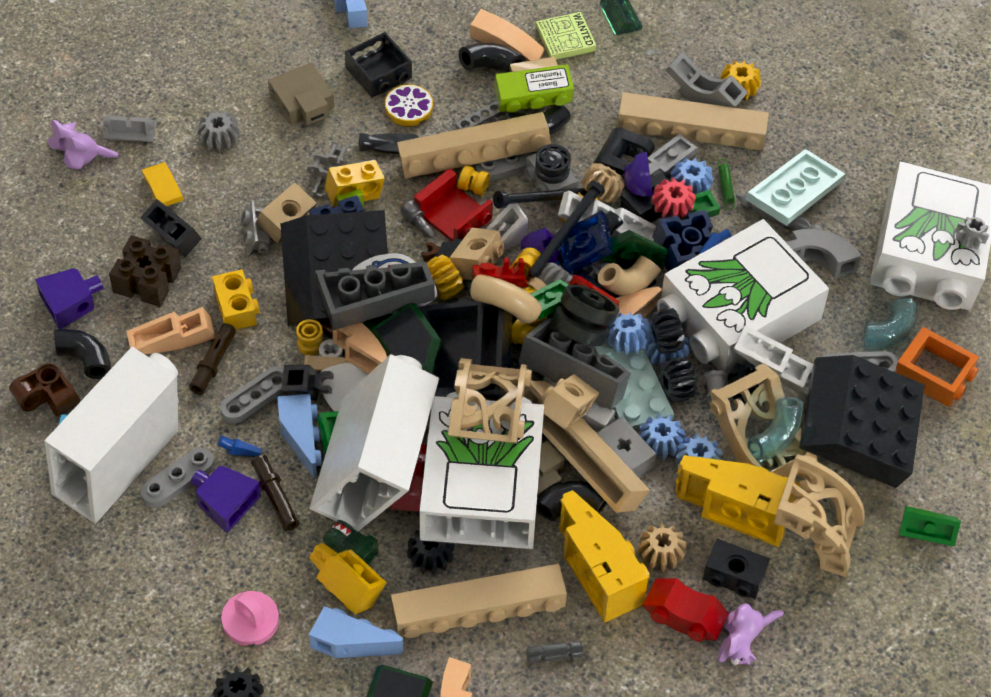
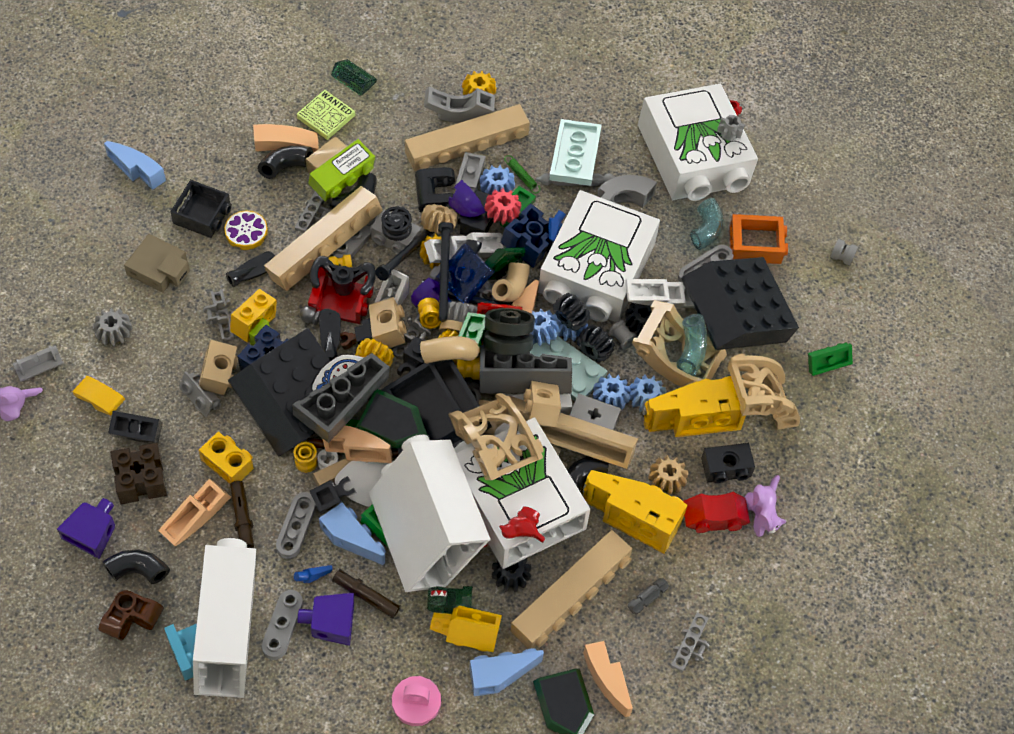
camera: 35 degrees left, 5 degrees up
red plate [471,257,527,287] -> none
none -> black piece [310,256,376,296]
none -> black piece [320,309,341,361]
none -> red animal [499,506,545,543]

